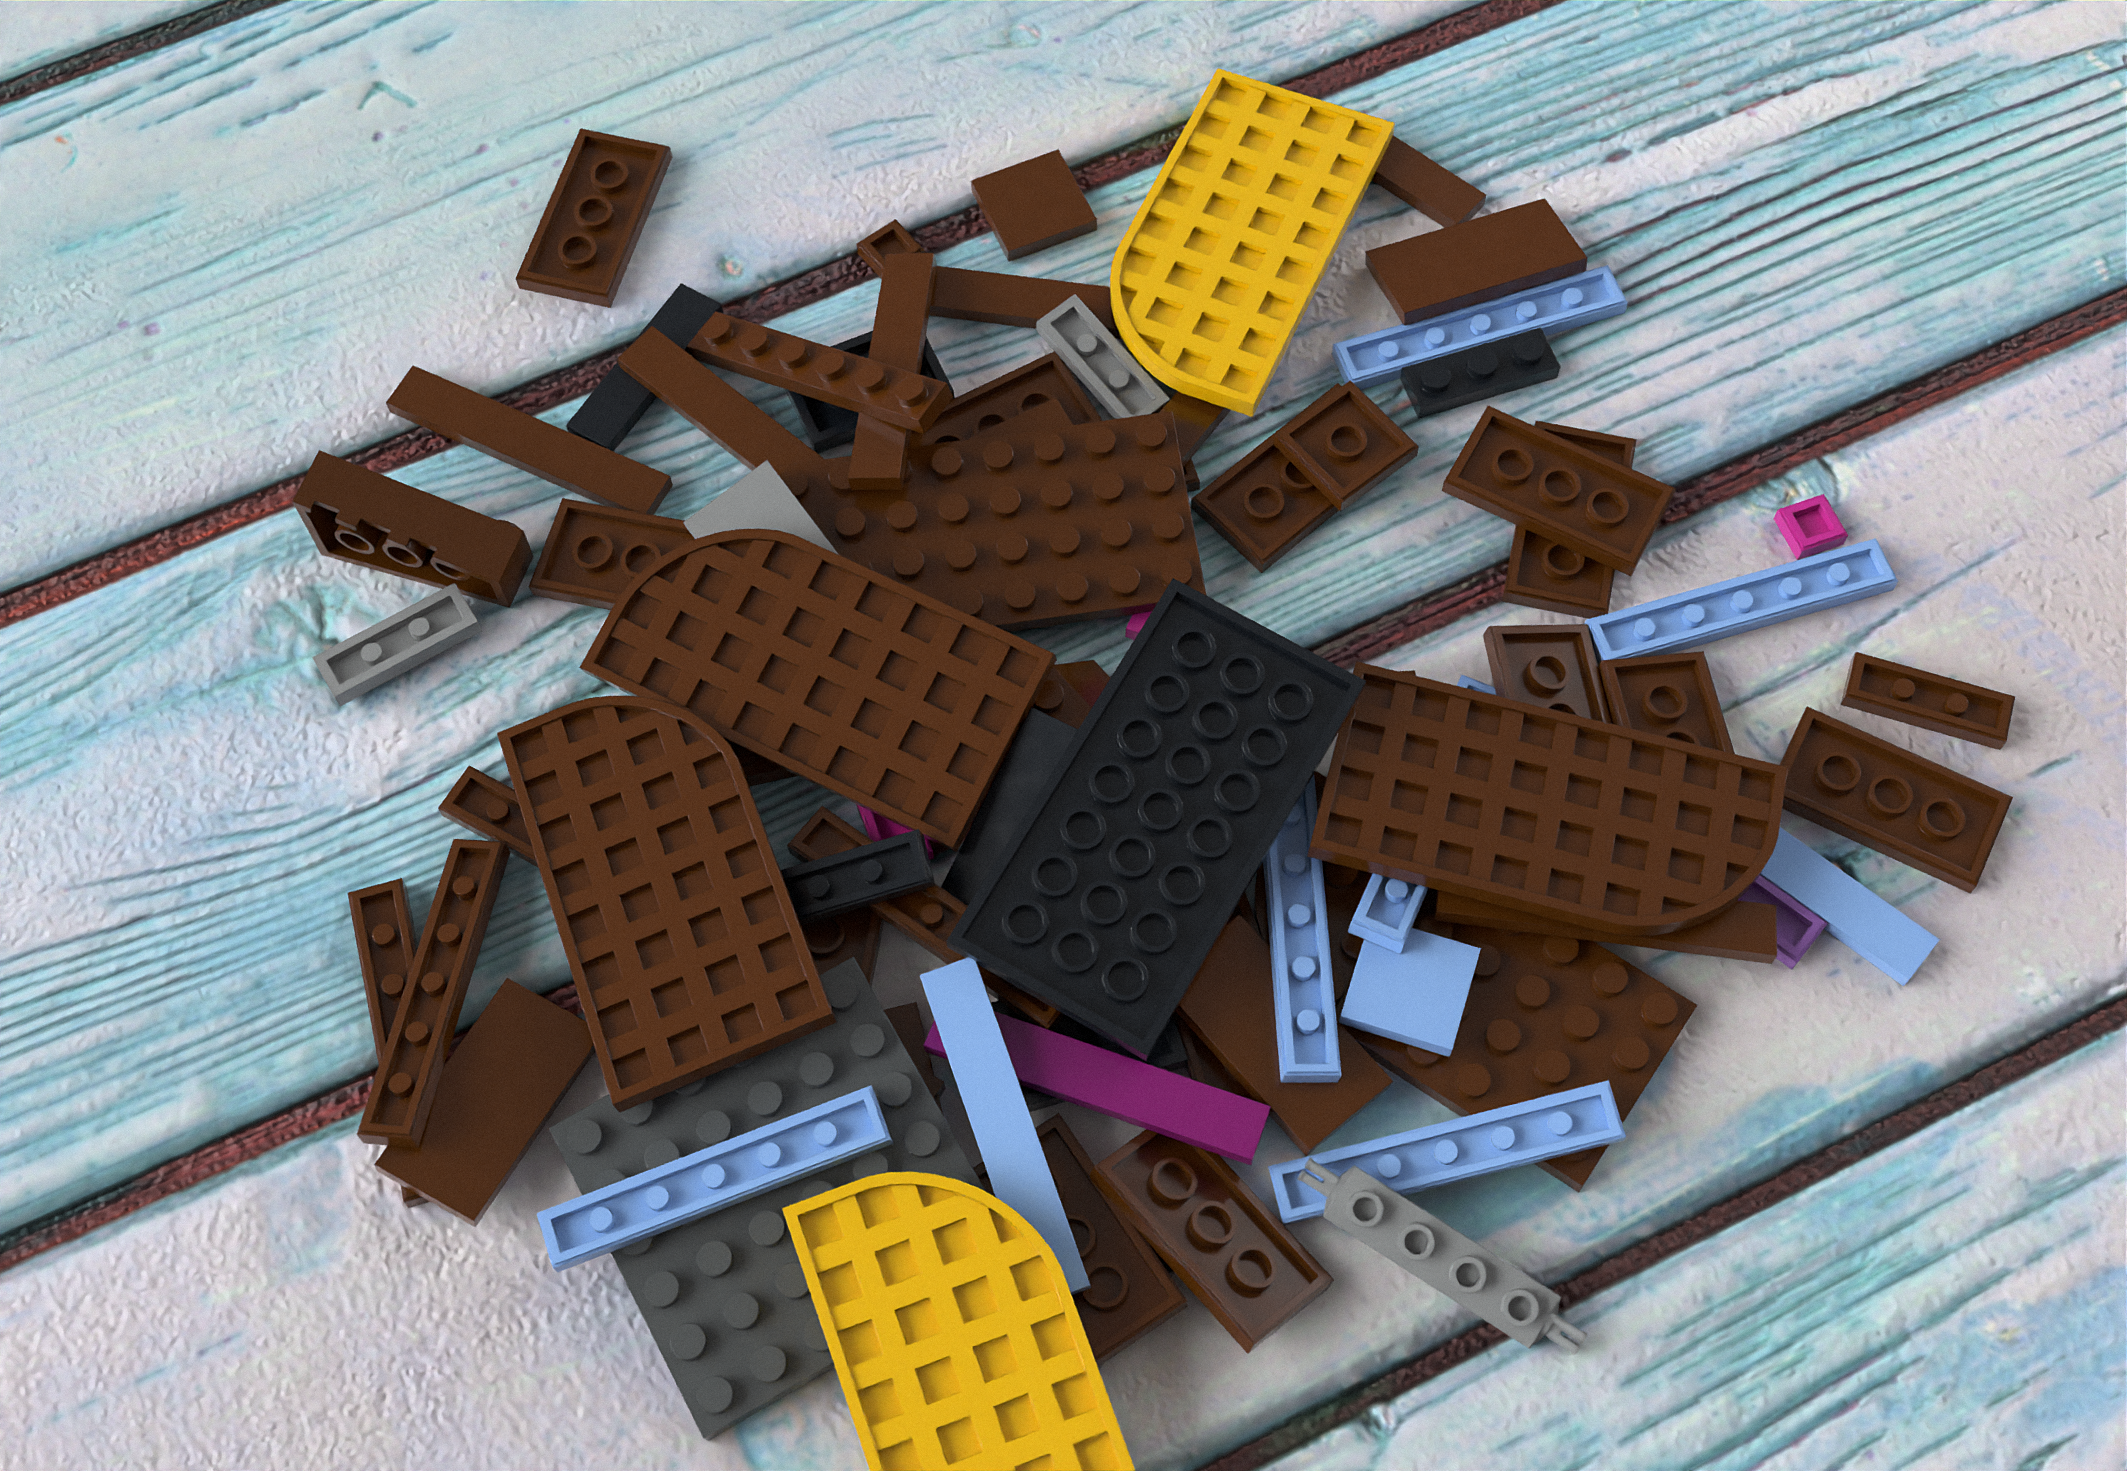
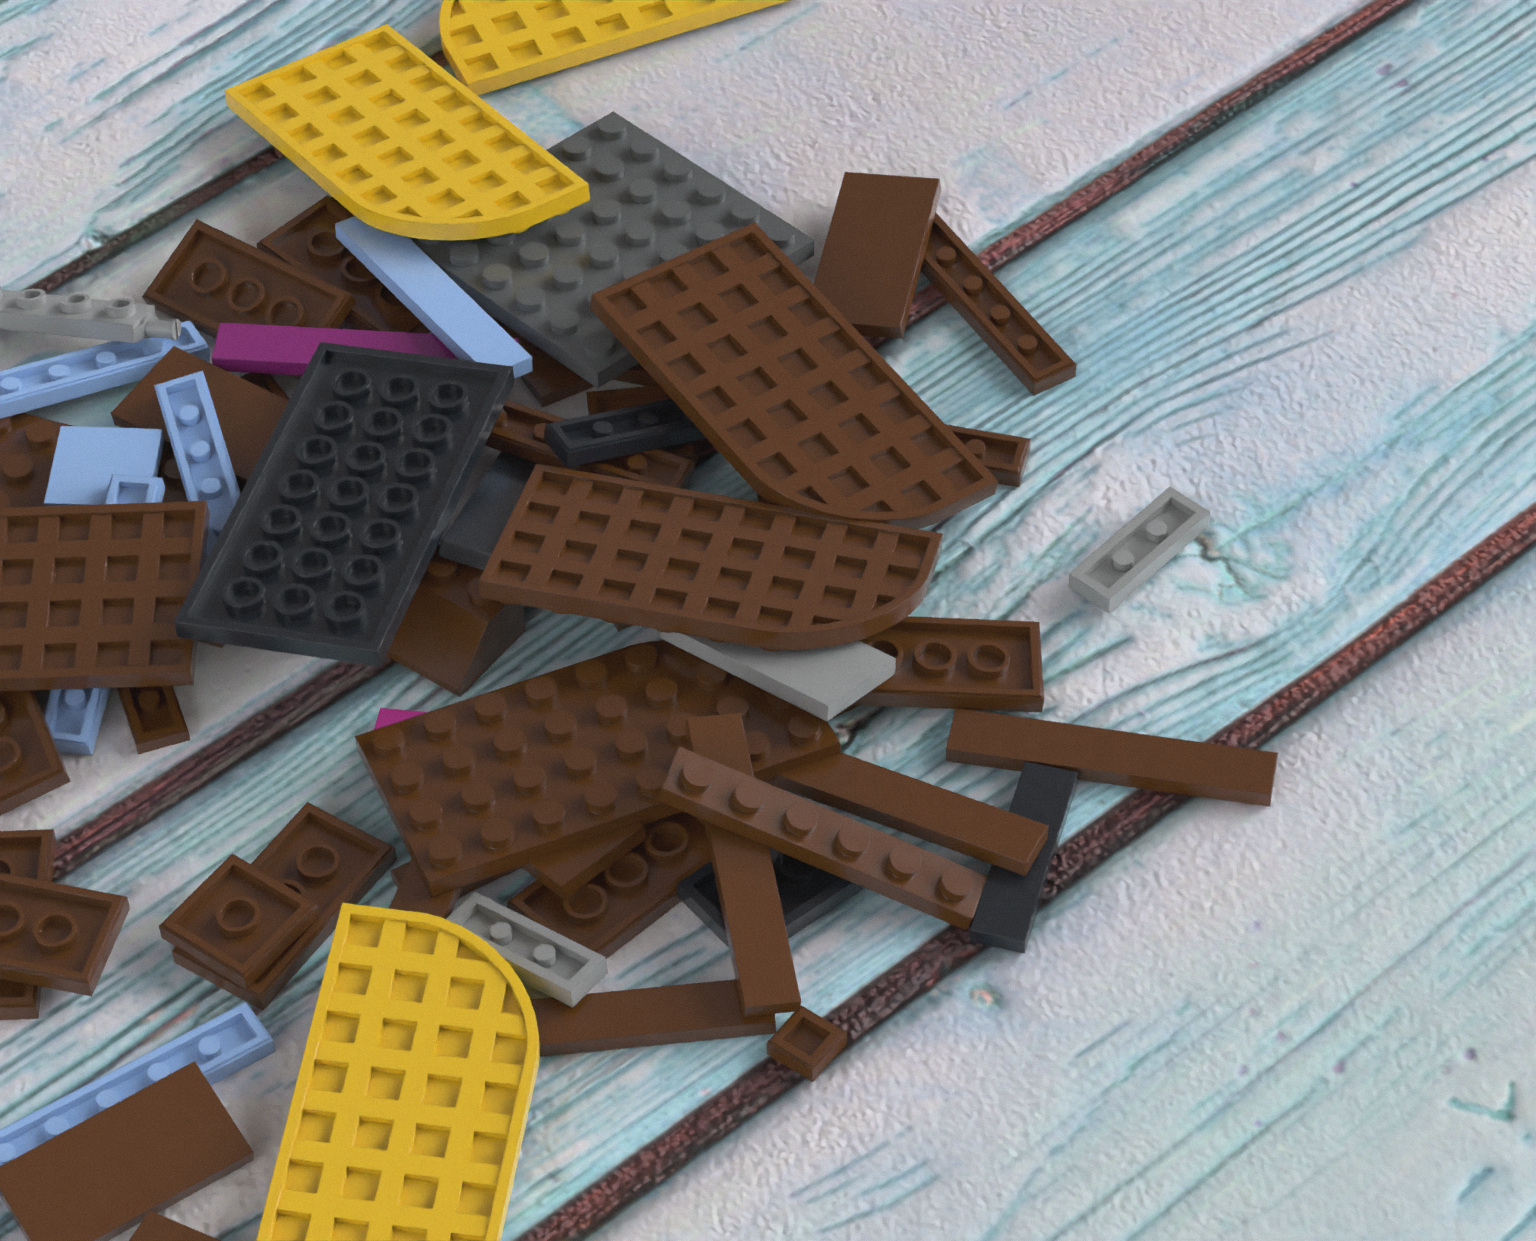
camera: 165 degrees right, 15 degrees down
reddish brown wedge [292,450,534,608] -> none
reddish brown tile [357,839,510,1148] -> none
reddish brown tile [515,128,672,308] -> none
light blue tile [536,1085,893,1272] -> none
reddish brown tile [971,149,1097,262] -> none
black plate [1400,327,1561,419] -> none

